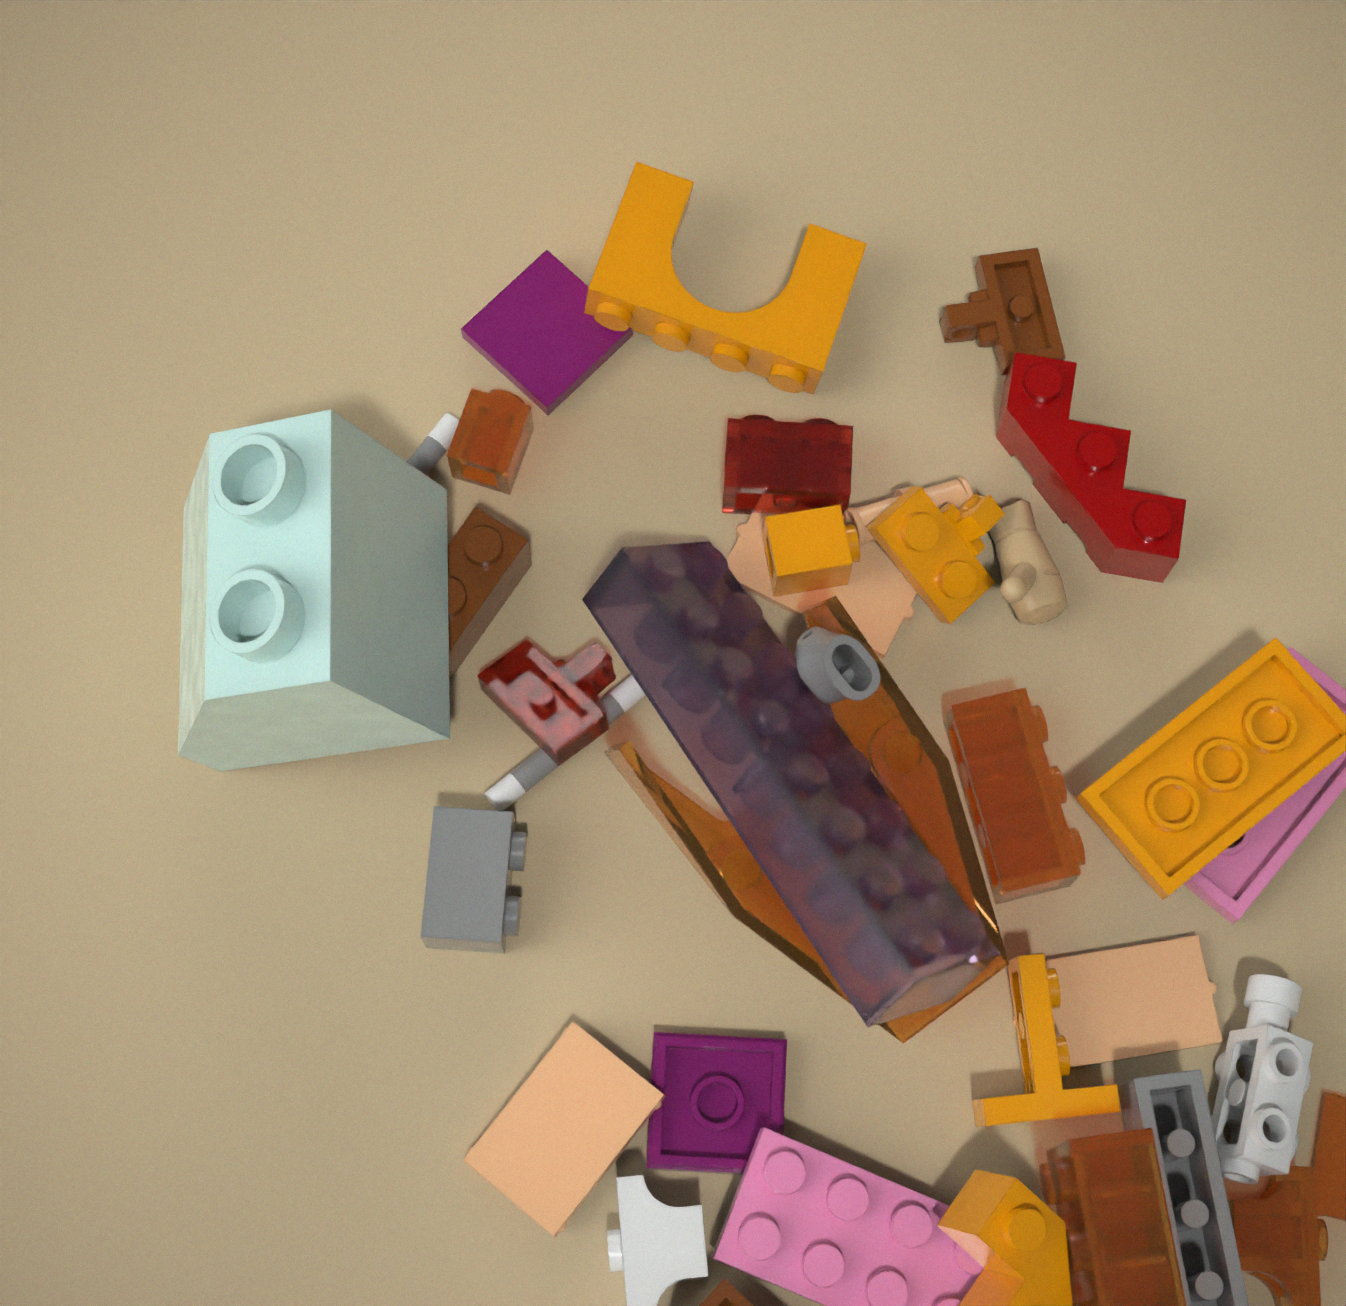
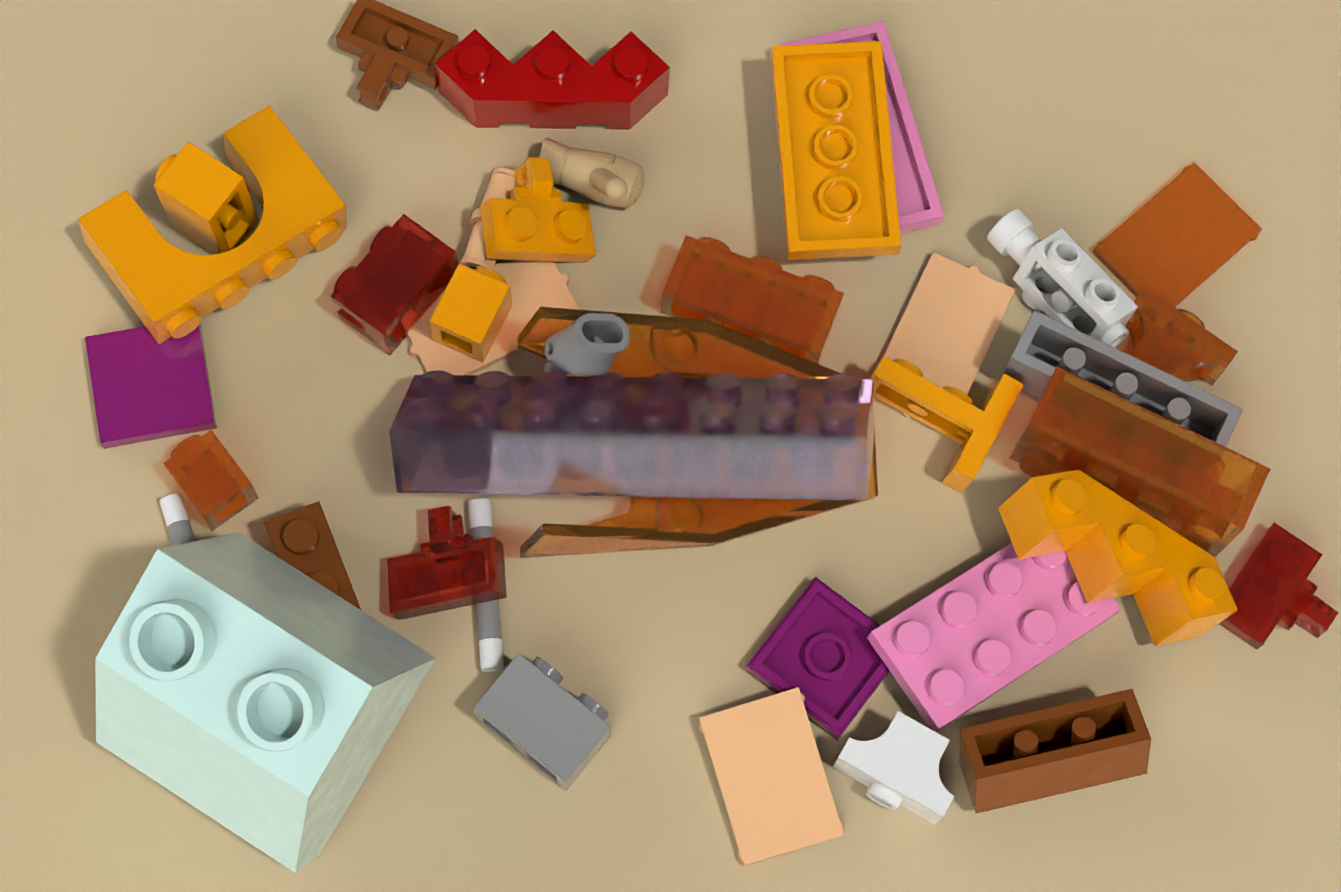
camera: 60 degrees left, 0 degrees up
none -> light orange brick [153,141,258,254]

